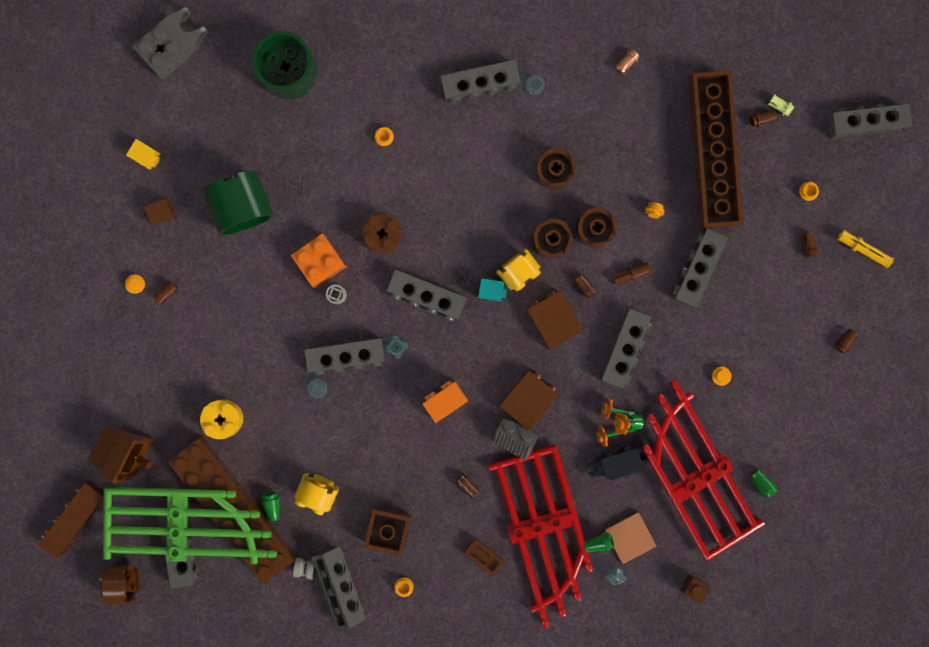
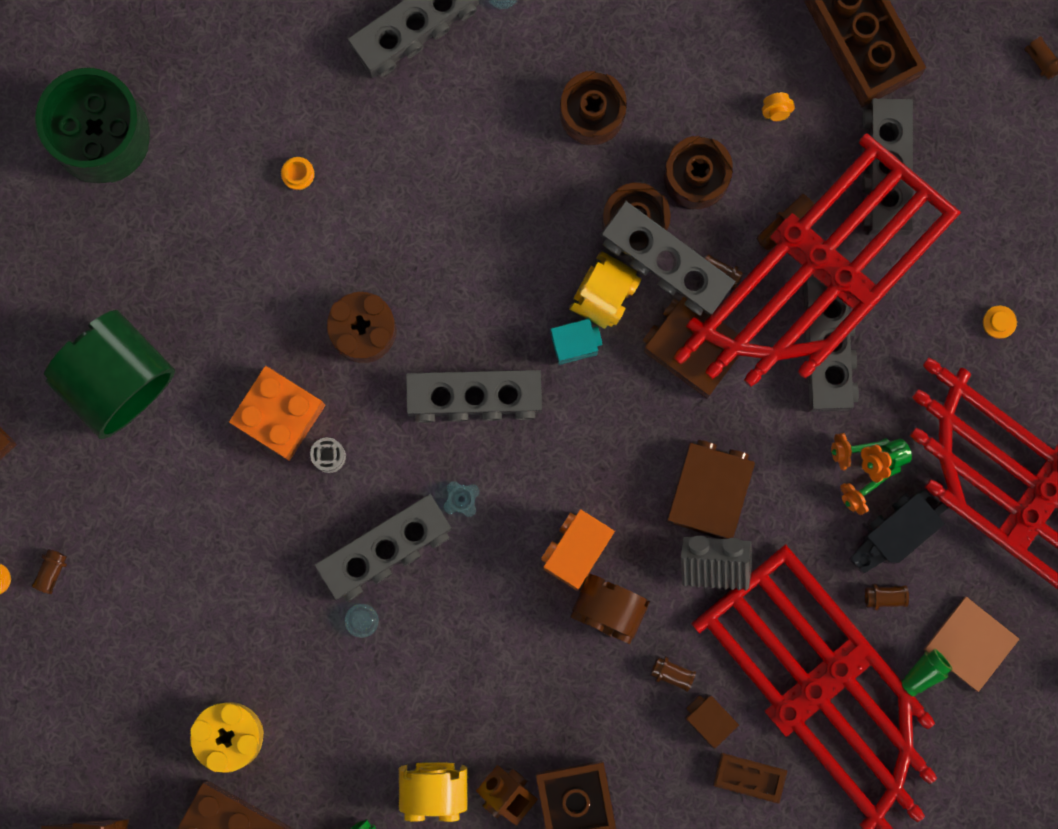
camera: 25 degrees left, 5 degrees down
clear light blue plate [605,569,627,585] -> none
none -> reddish brown brick [476,765,538,826]
none -> reddish brown brick [570,573,650,644]
none -> dark grey brick [600,201,736,316]
none -> red piece [673,133,961,387]
none -> reddish brown brick [684,694,739,749]
none -> reddish brown pin [864,584,909,611]

